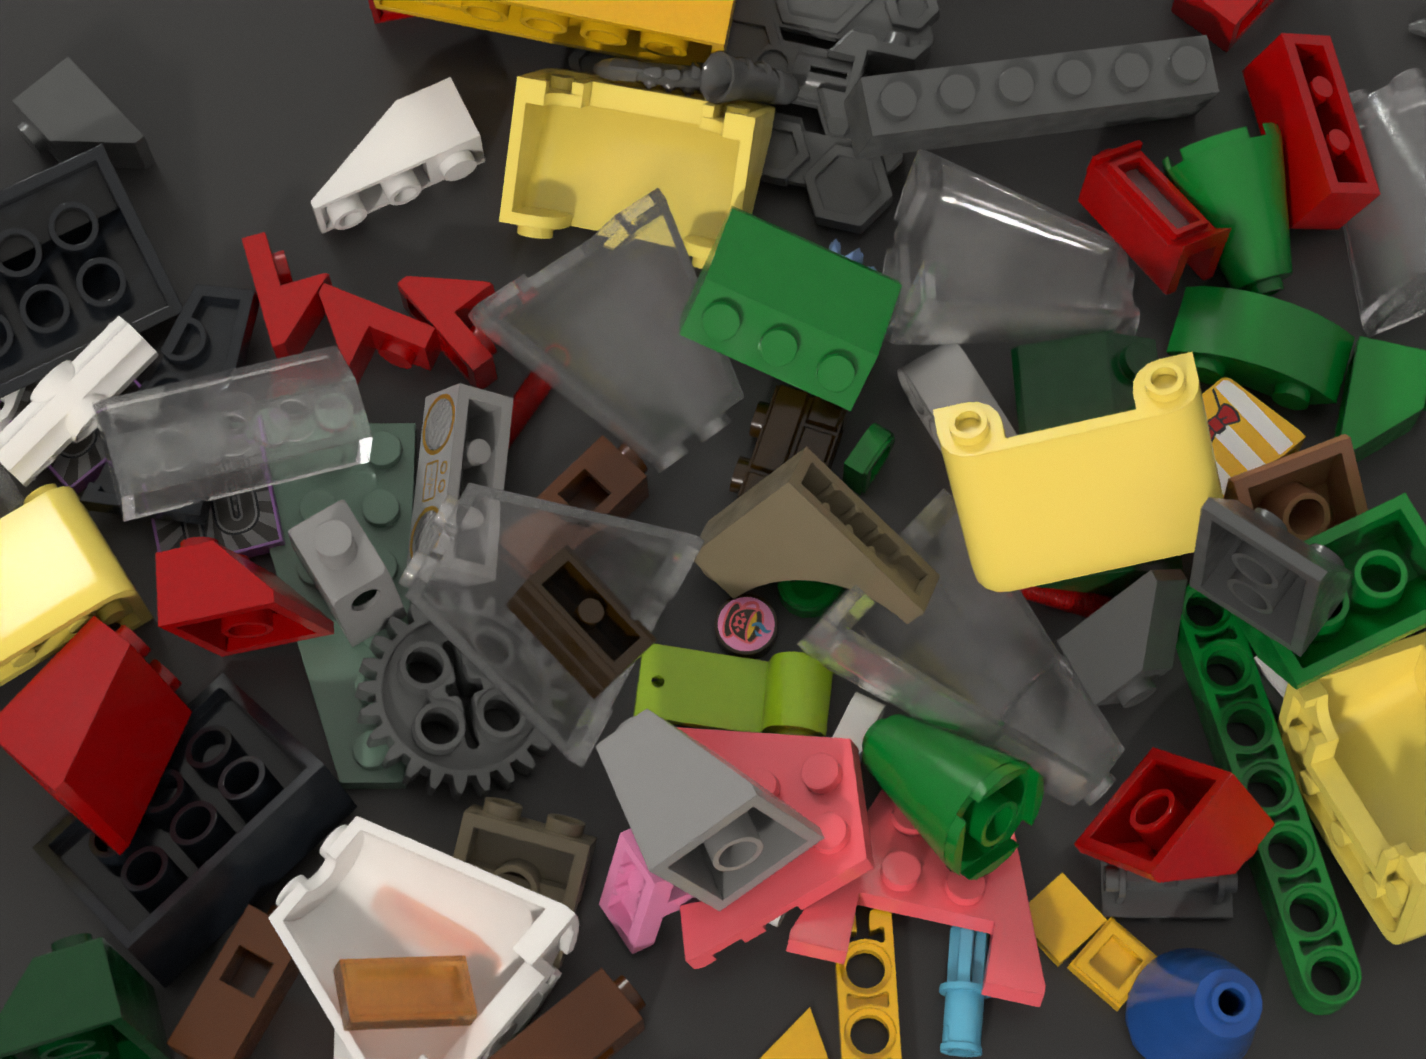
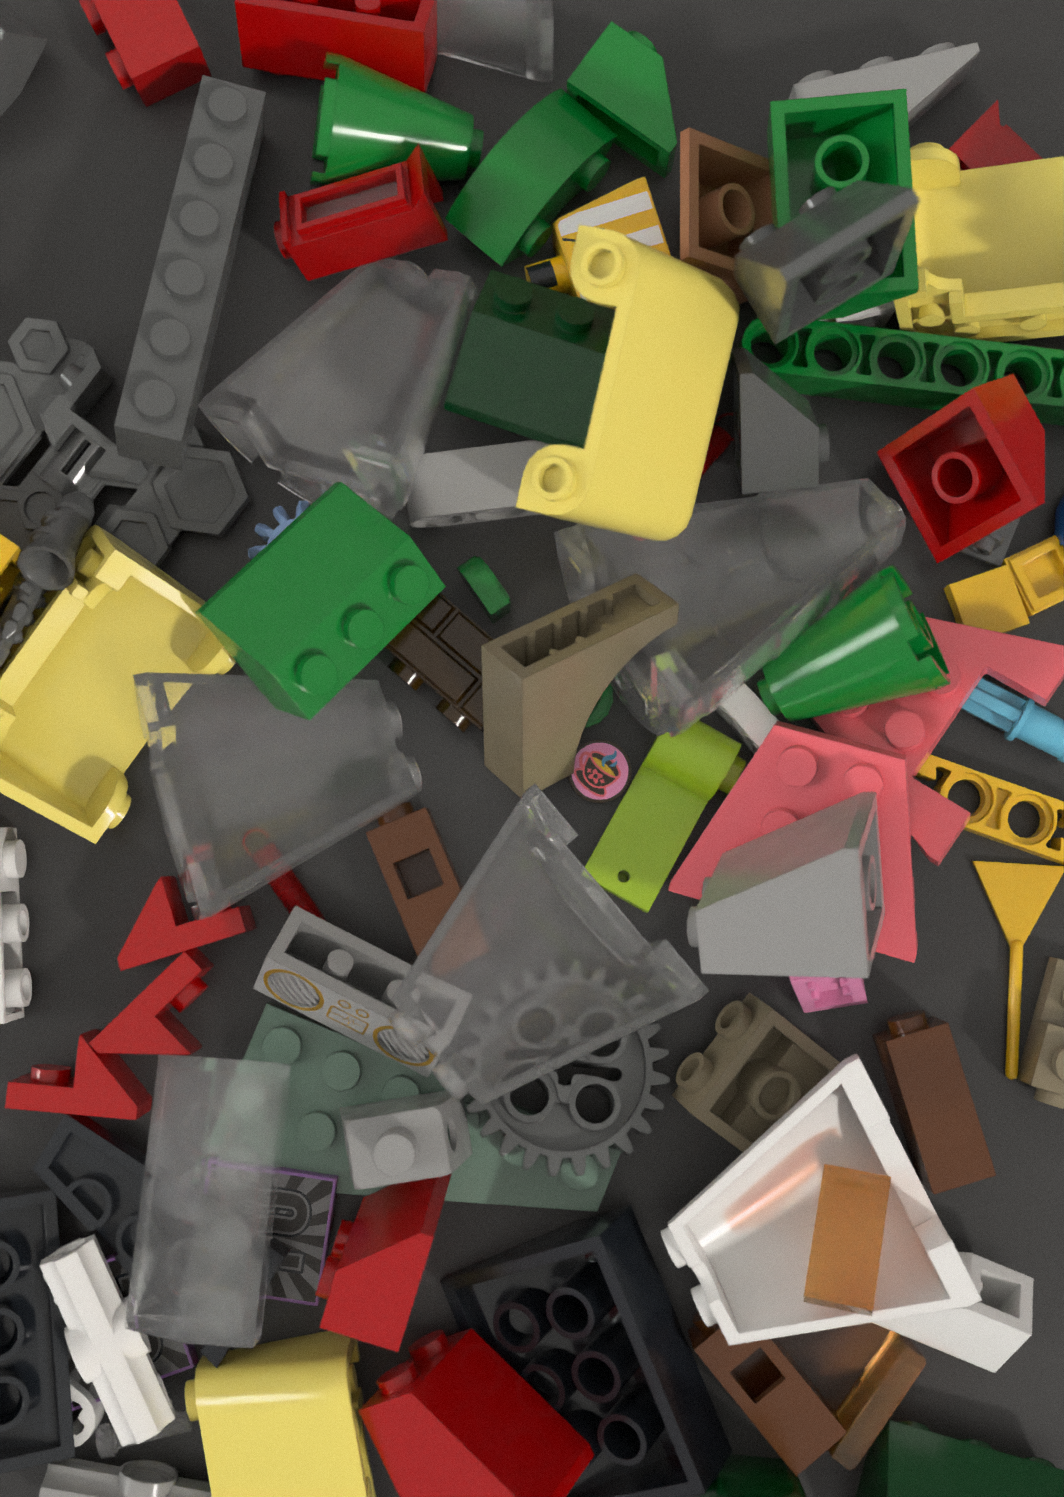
camera: 70 degrees left, 15 degrees up
dark brown brick [506,544,657,700] -> none

